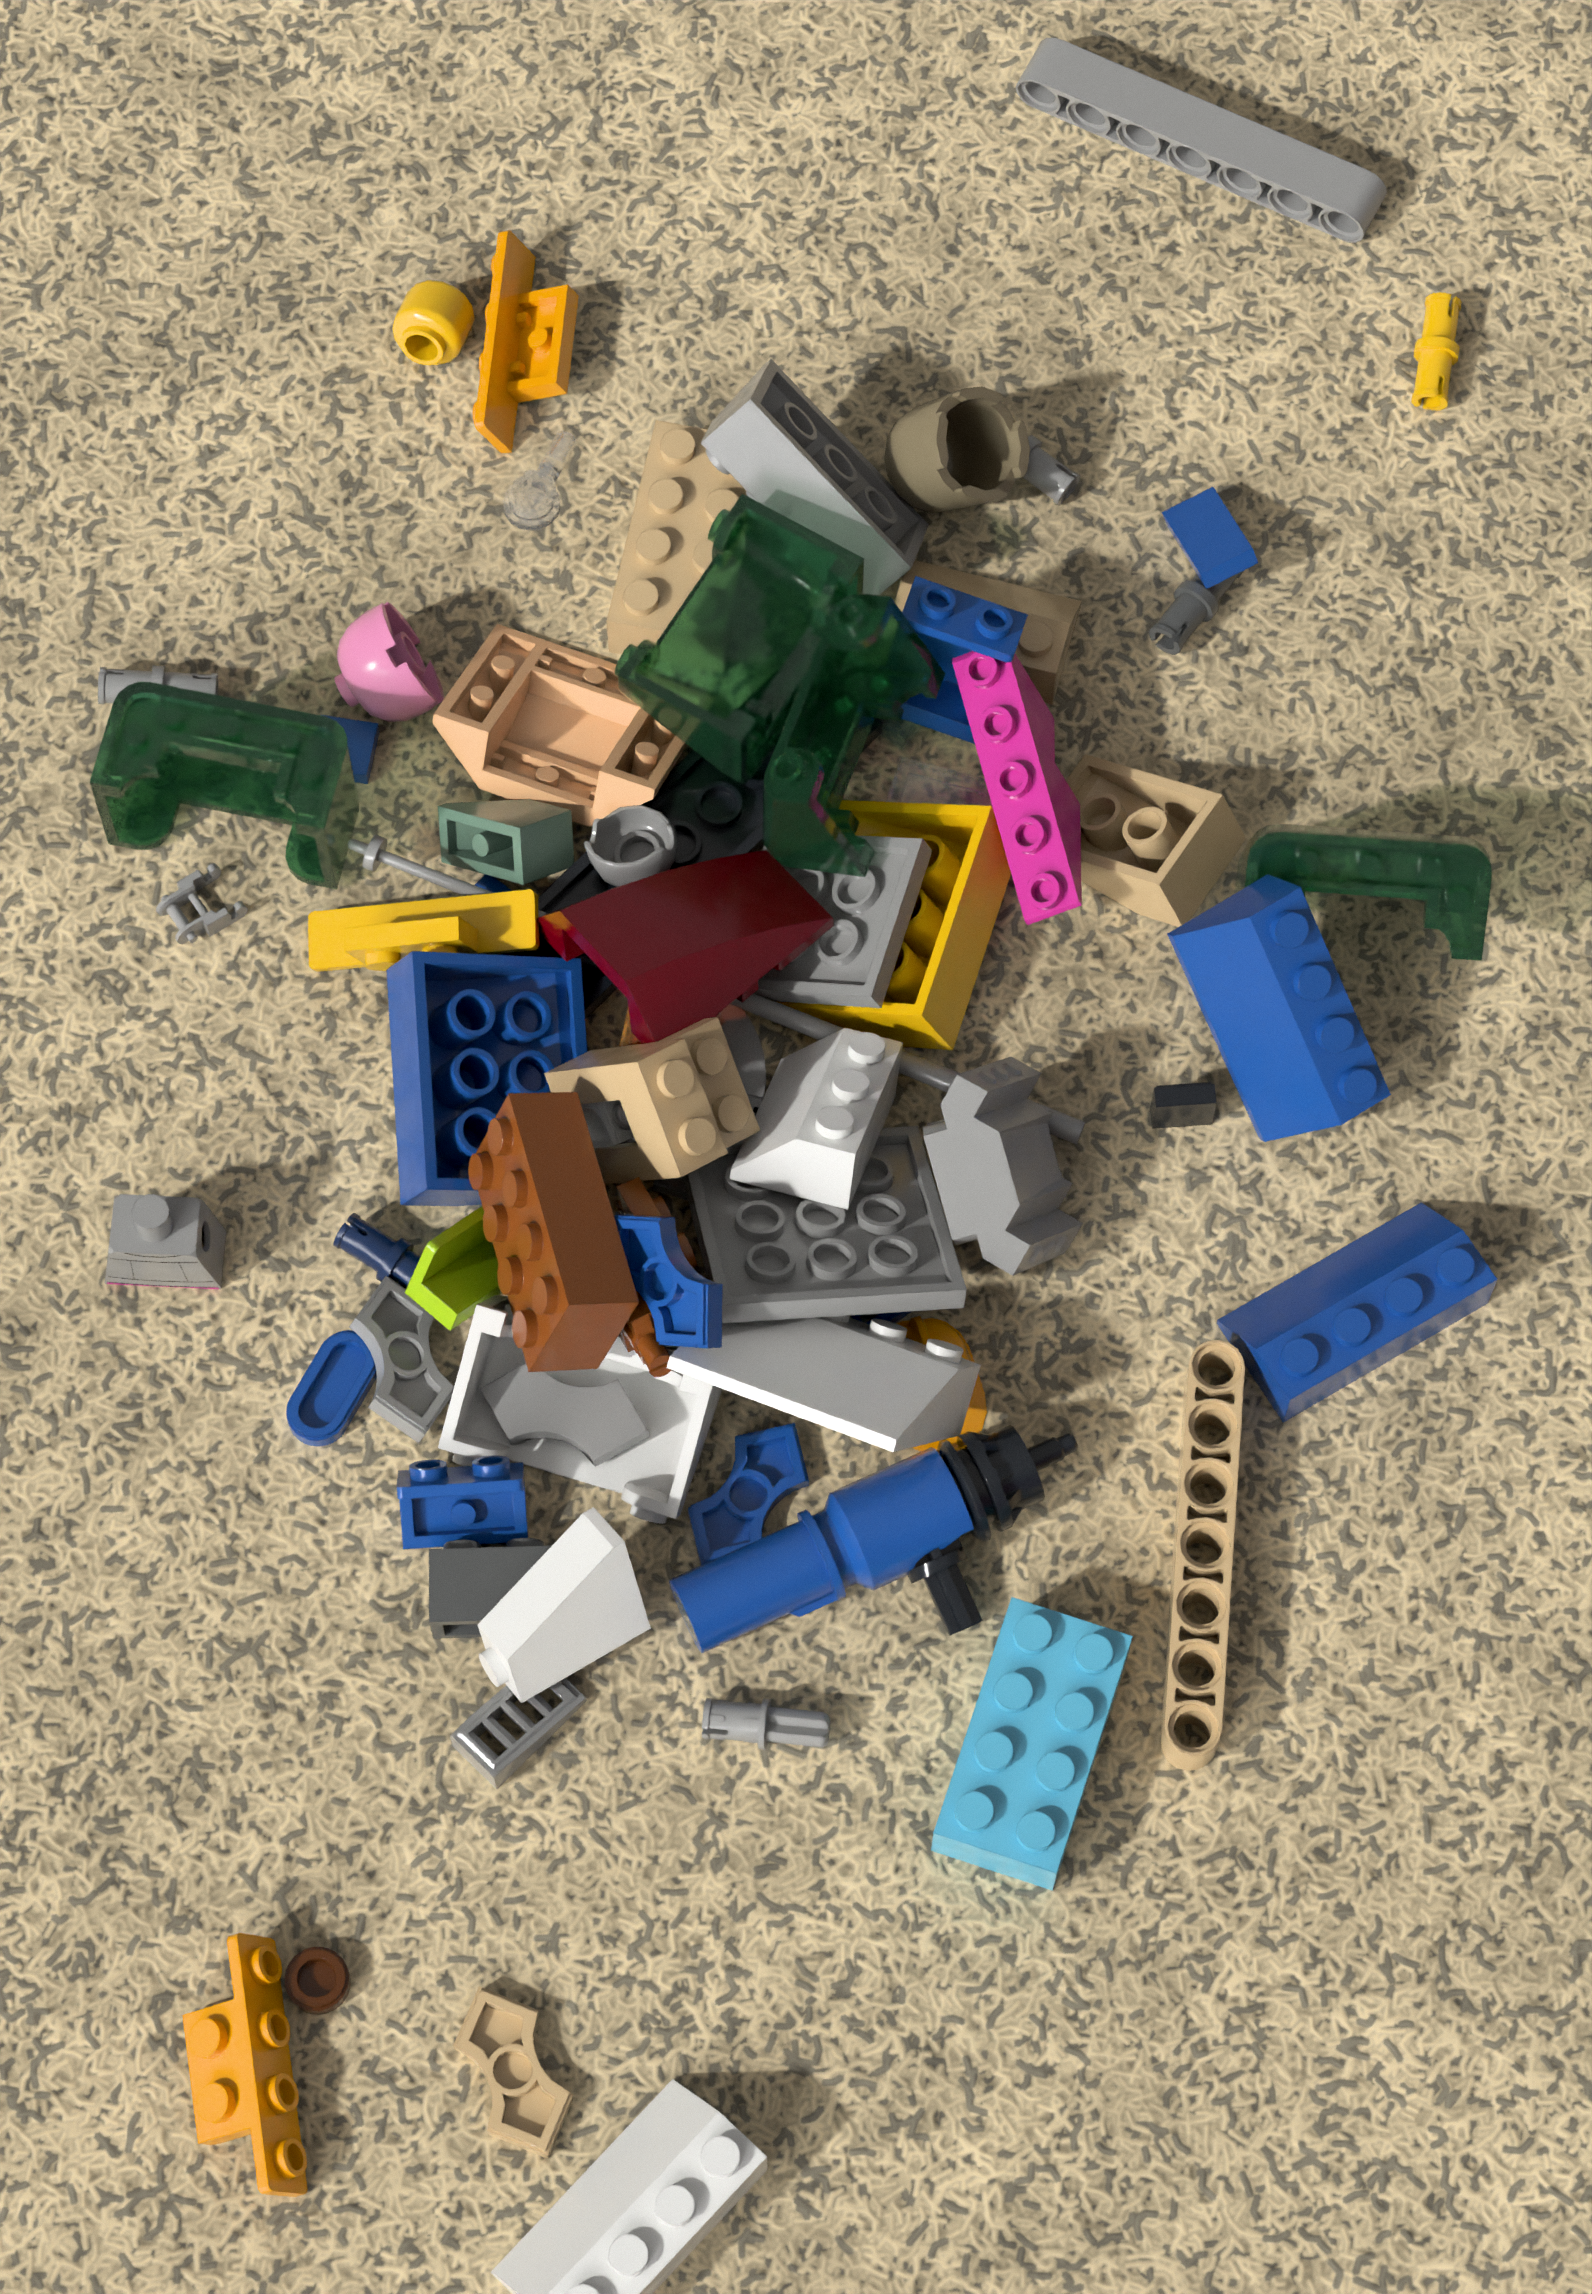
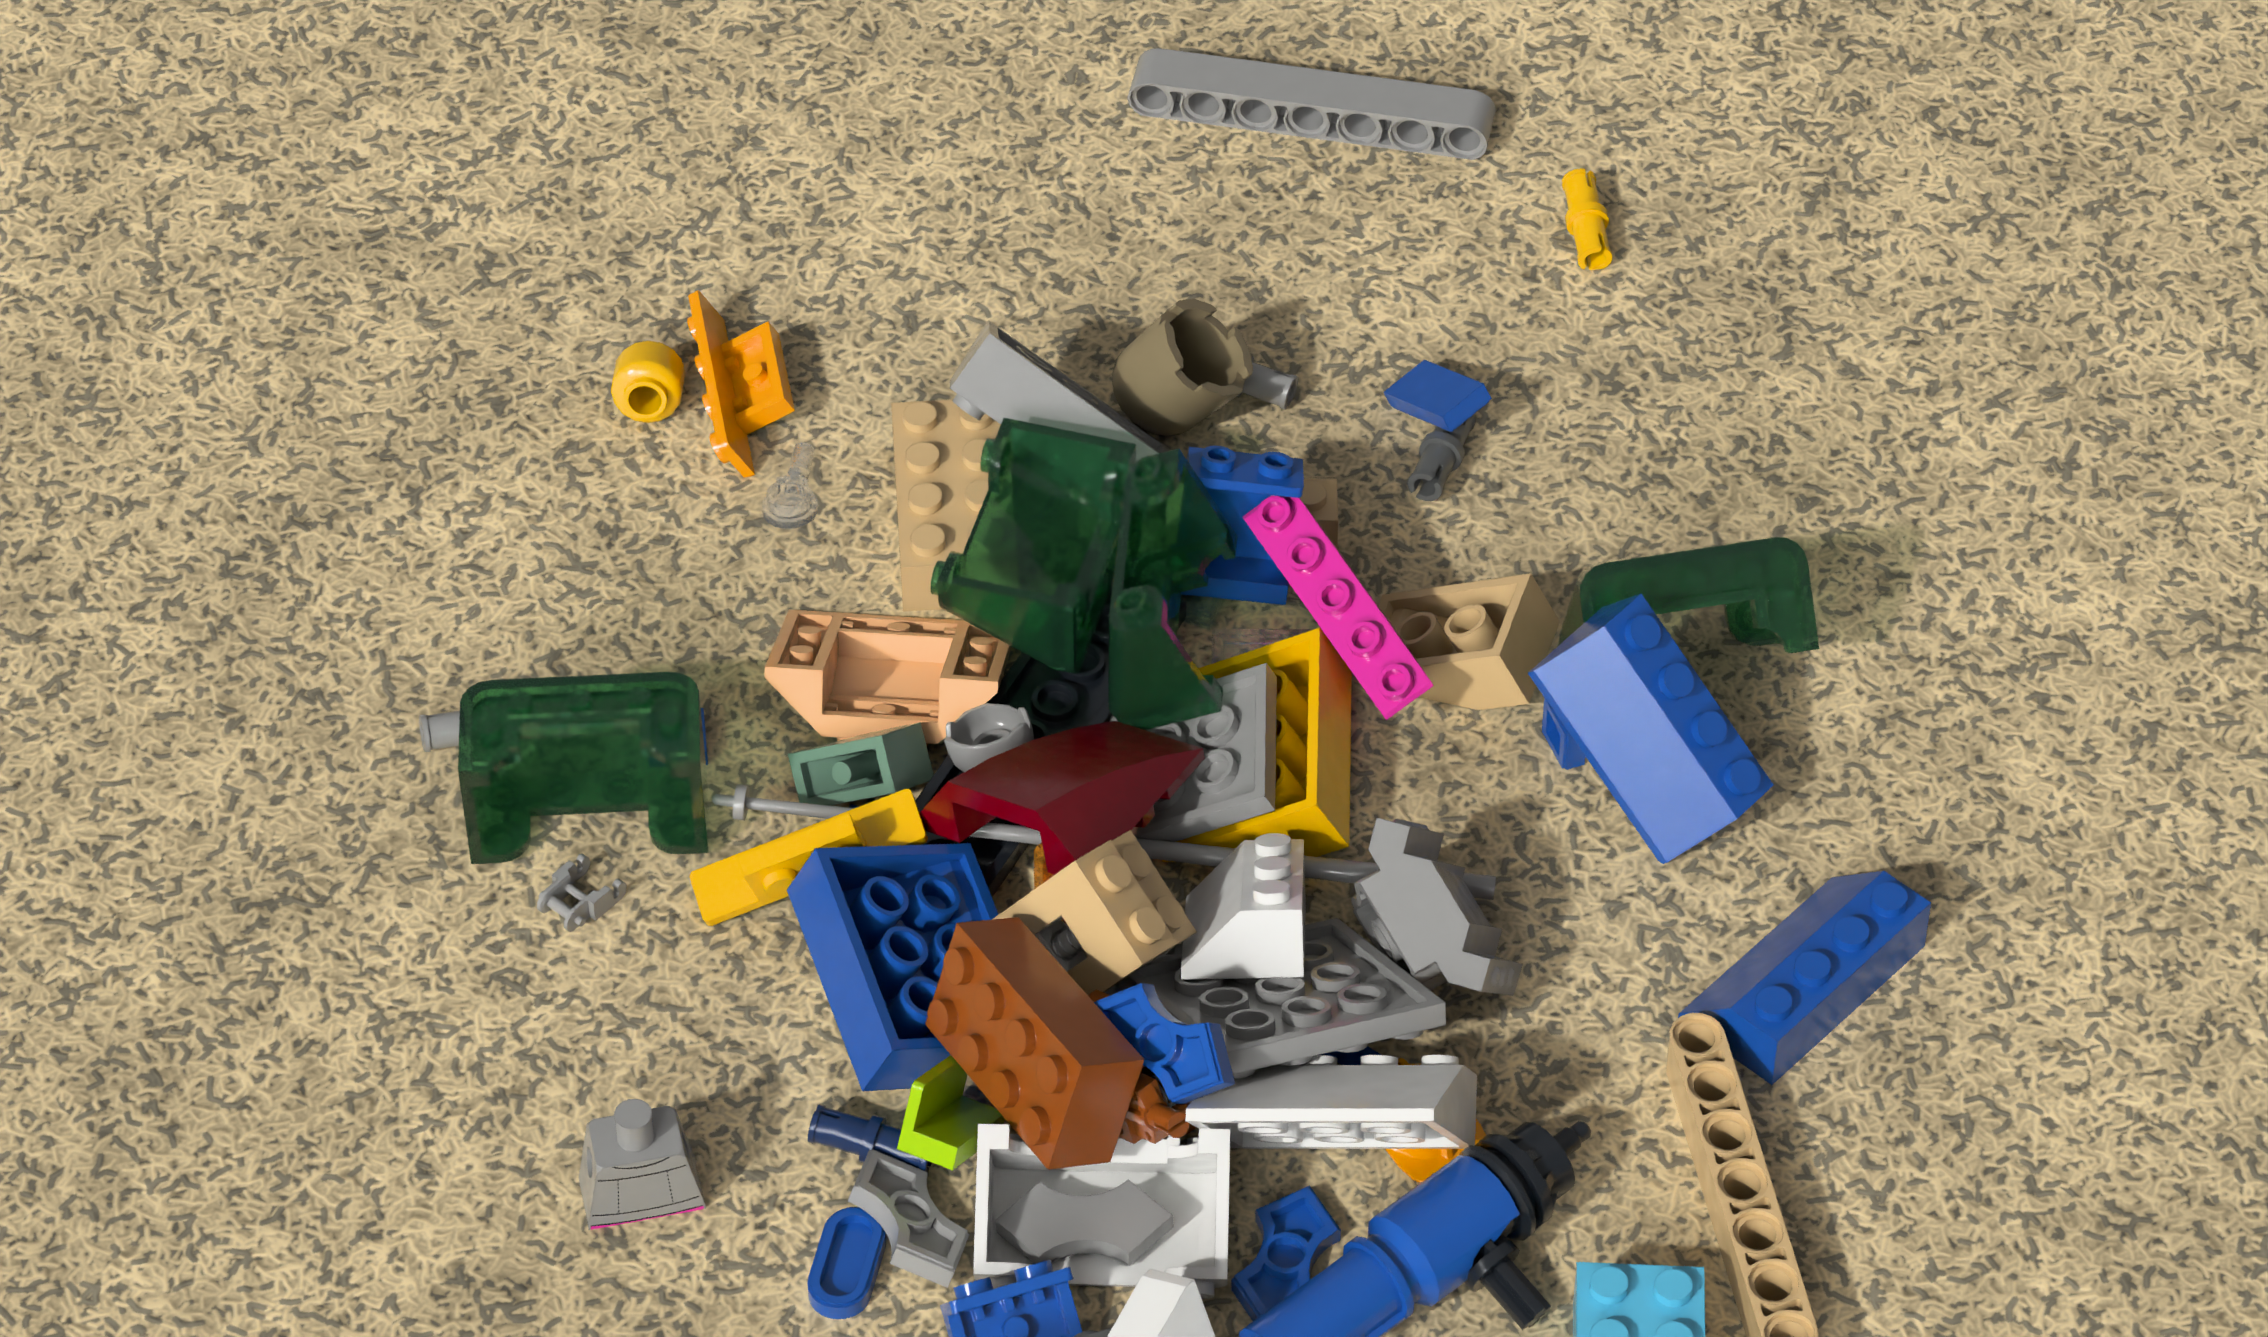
camera: 15 degrees left, 20 degrees down
bright pink cylinder [334,602,444,722] -> none
black tile [1150,1082,1217,1129] -> none

